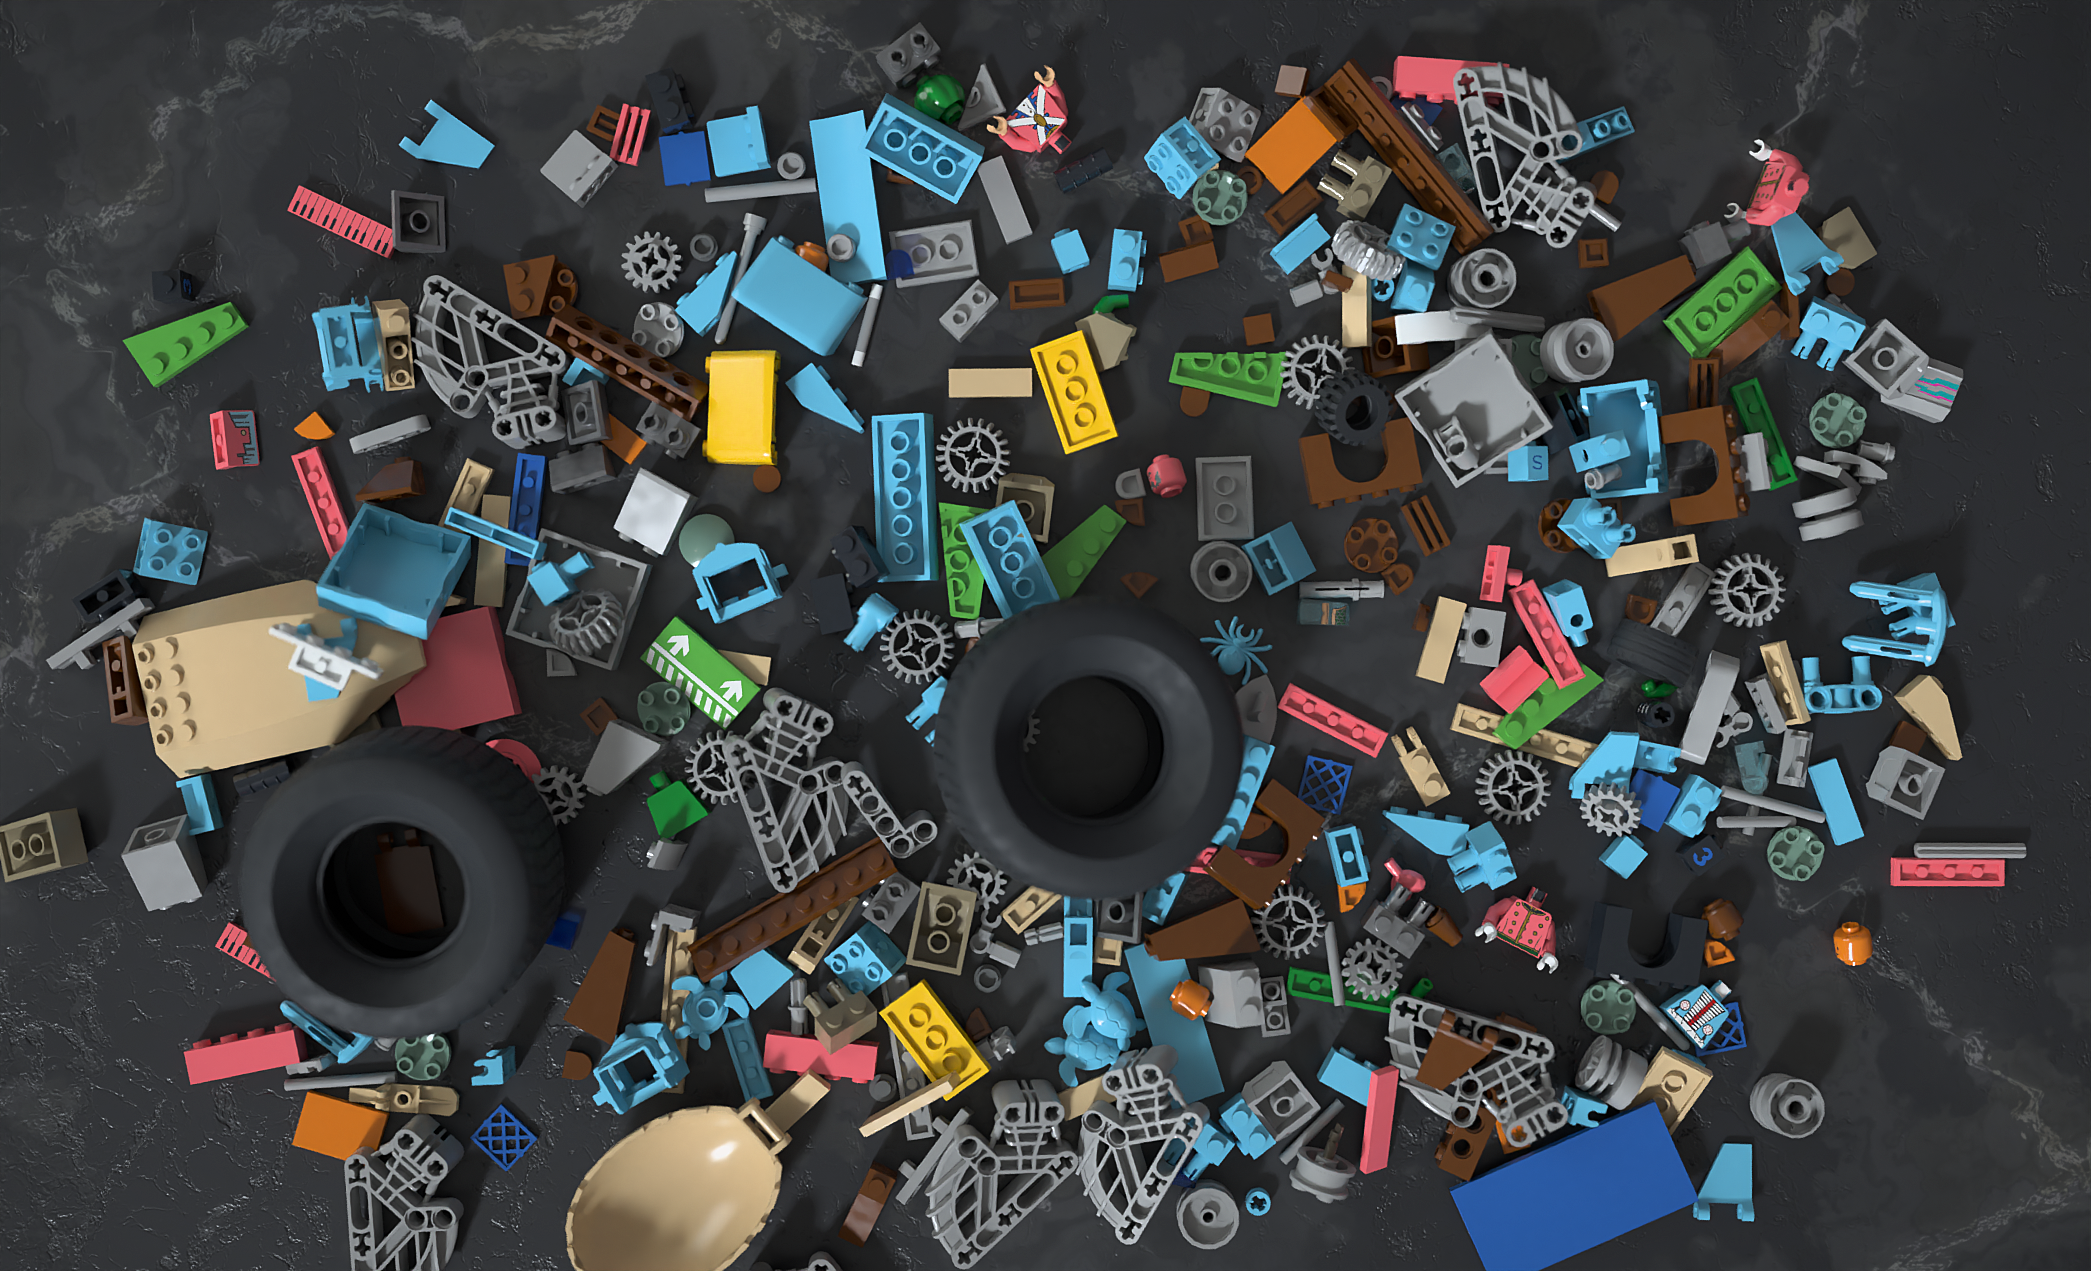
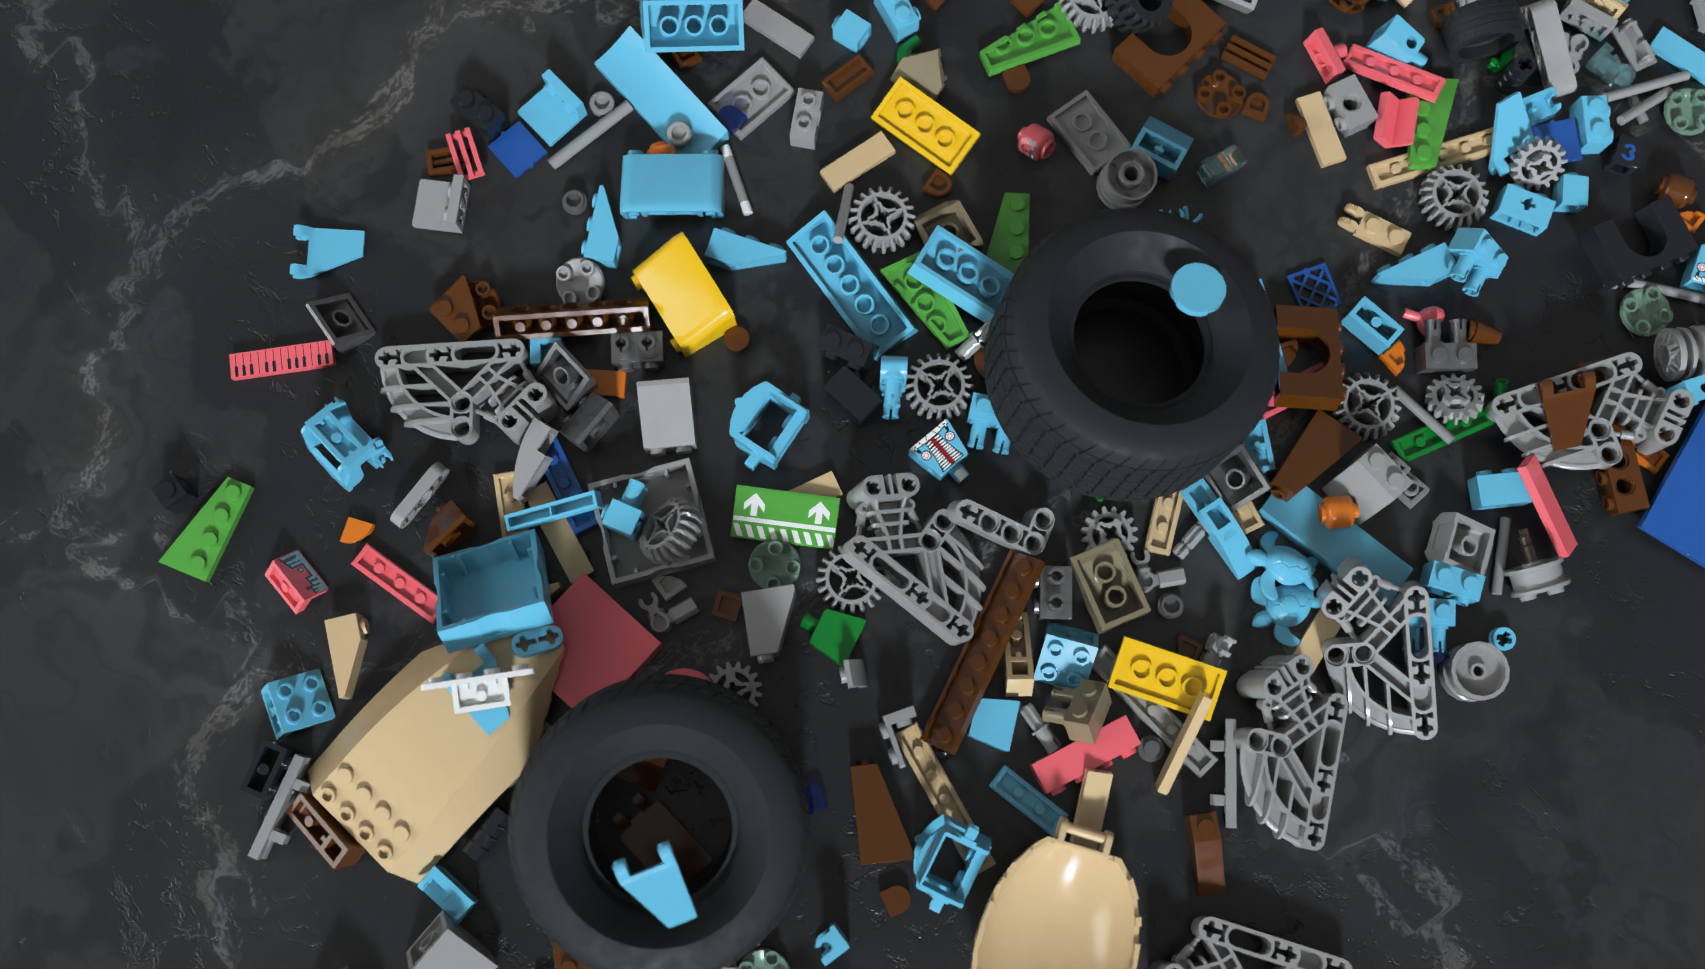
camera: 35 degrees left, 10 degrees down
tan slope [372,299,415,391] -> none
light grey gear [621,232,683,293] -> none
medium azure animal [671,971,749,1050] -> none
sand green dish [679,514,735,567] -> none
light grey piece [715,213,767,345] -> none
light grey tile [1115,468,1146,499] -> none
reddish brown tile [1115,498,1145,526] -> none
coral tile [1277,683,1388,758] -> none
light grey pin [1299,578,1384,601] -> none
coral torso [1475,886,1558,973] -> none
none -> tan slope [324,613,370,699]
none -> medium azure beam [512,625,563,659]
none -> light grey slope [513,417,559,502]
none -> medium azure flag [612,840,697,928]
none -> light grey bar [639,592,700,635]
none -> light grey bar [833,183,854,244]
none -> torso [908,419,970,484]
none -> reddish brown tile [922,167,952,199]
none -> medium azure tile [1170,263,1226,317]
none -> medium azure brick [1489,183,1556,237]

